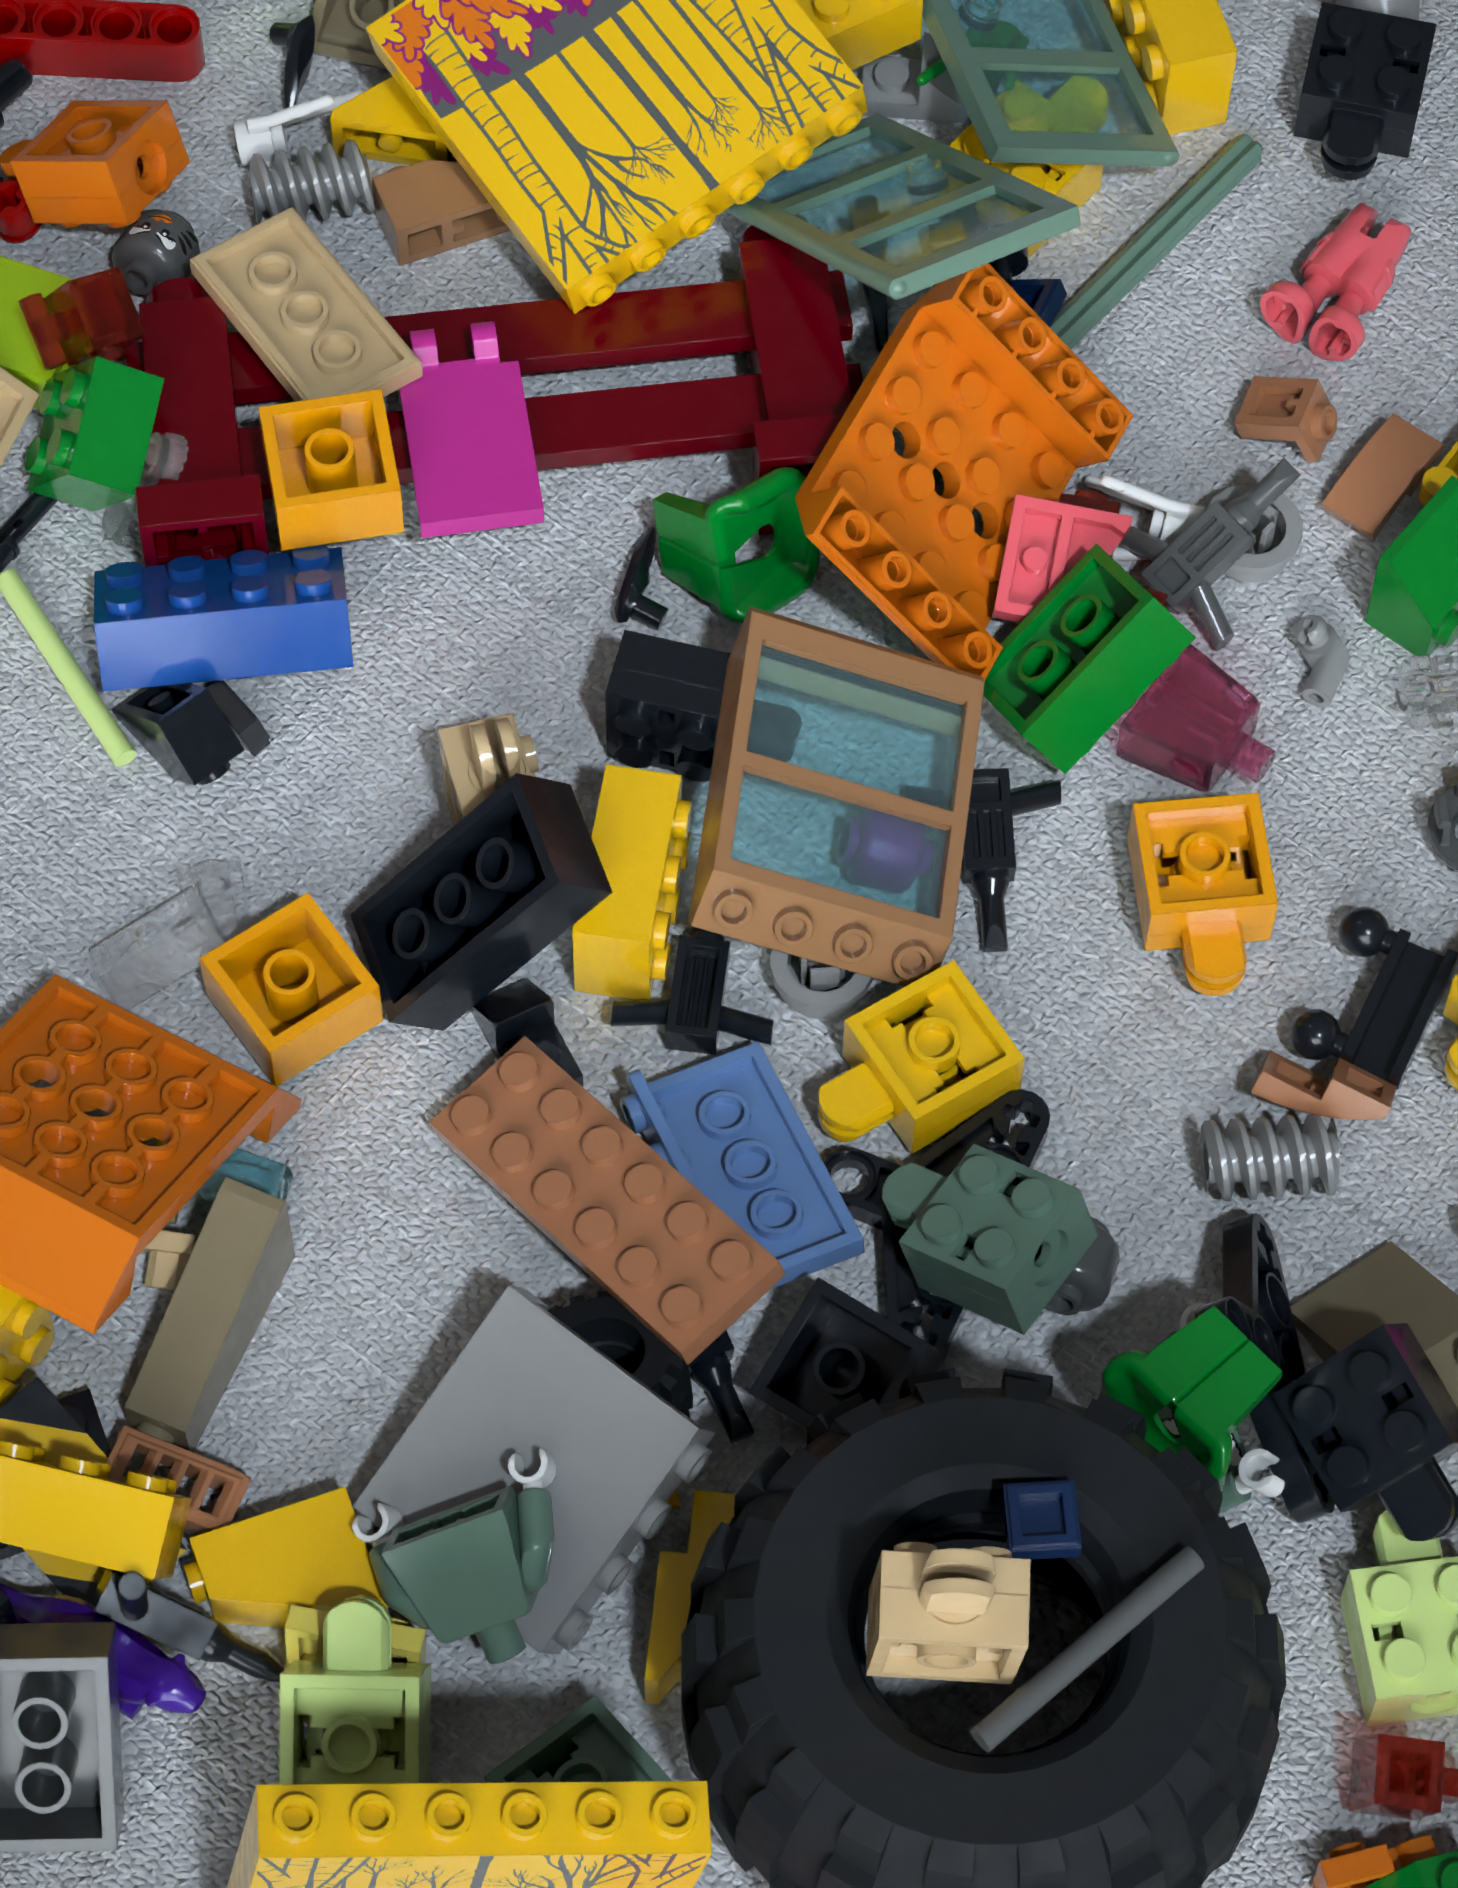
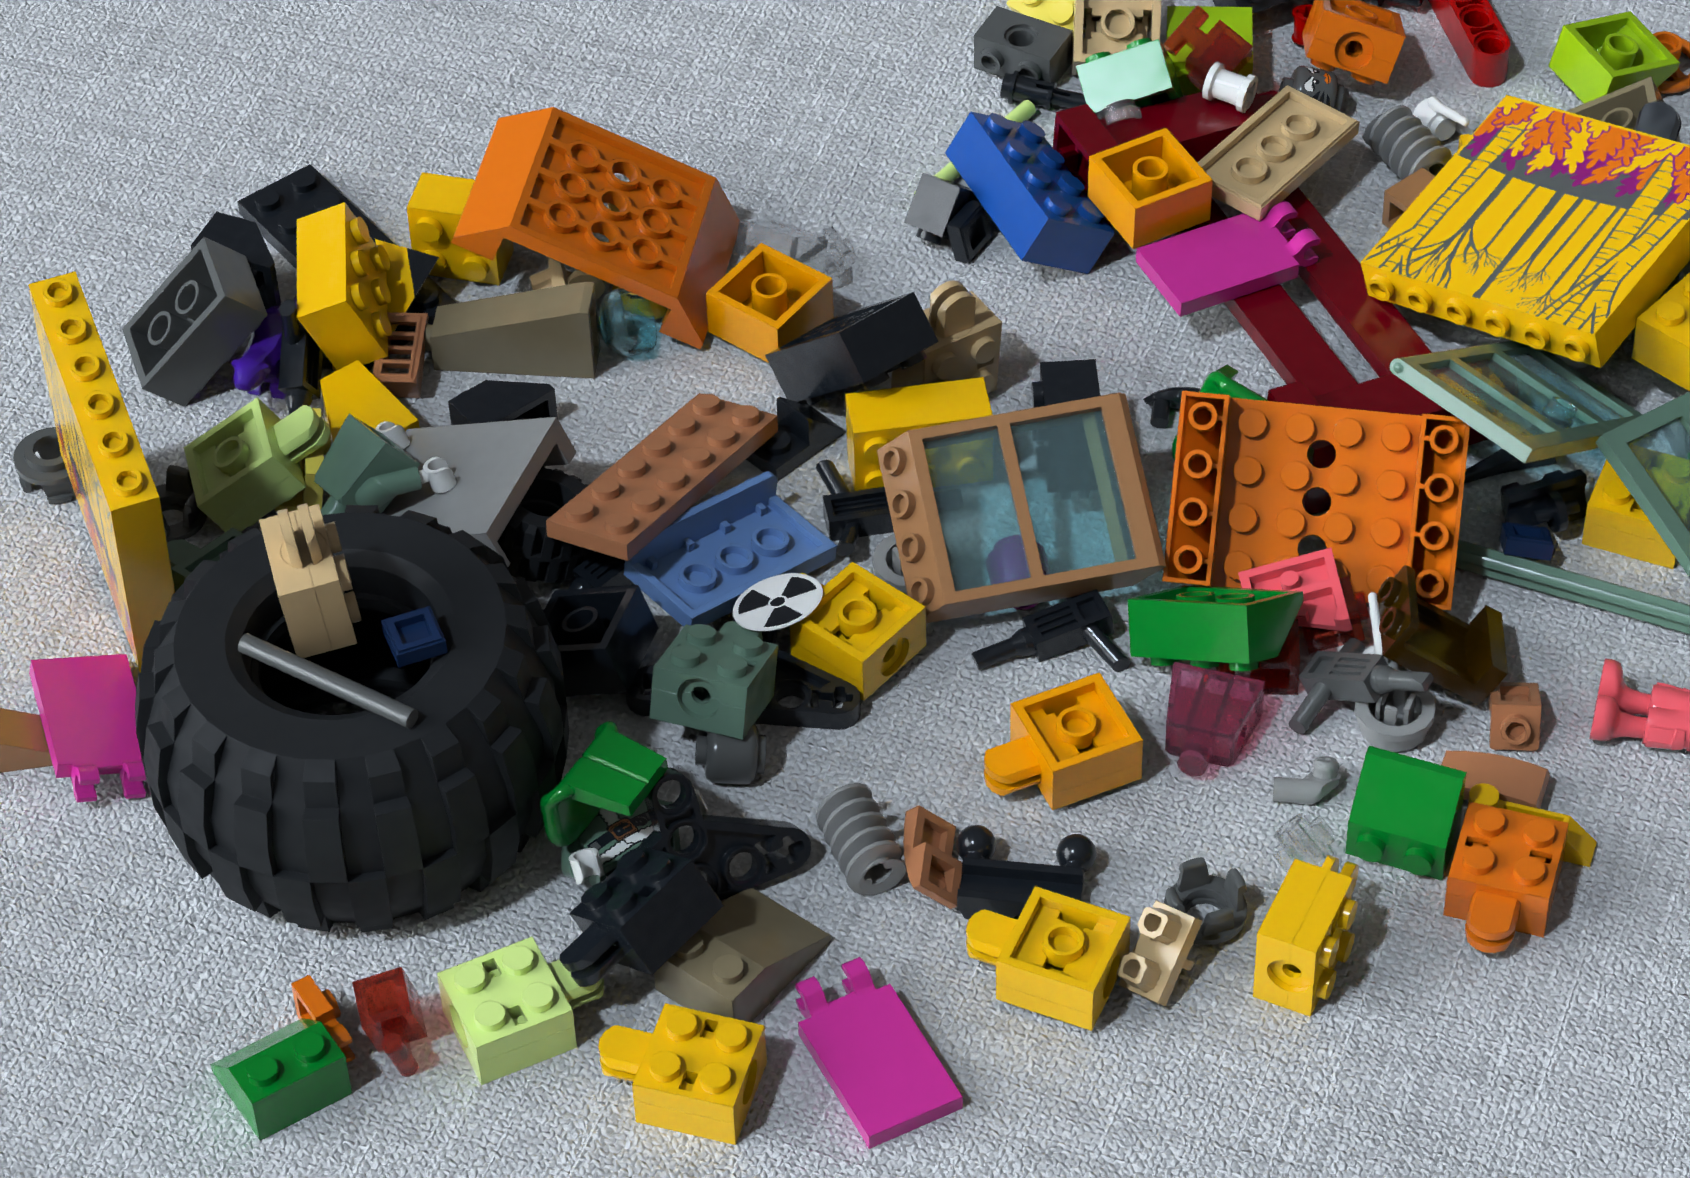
camera: 75 degrees right, 15 degrees down
none -> black slope [448,380,558,425]
none -> white sticker [733,573,823,631]
none -> white bush [1202,61,1258,113]
none -> dark brown panel [1377,565,1508,706]

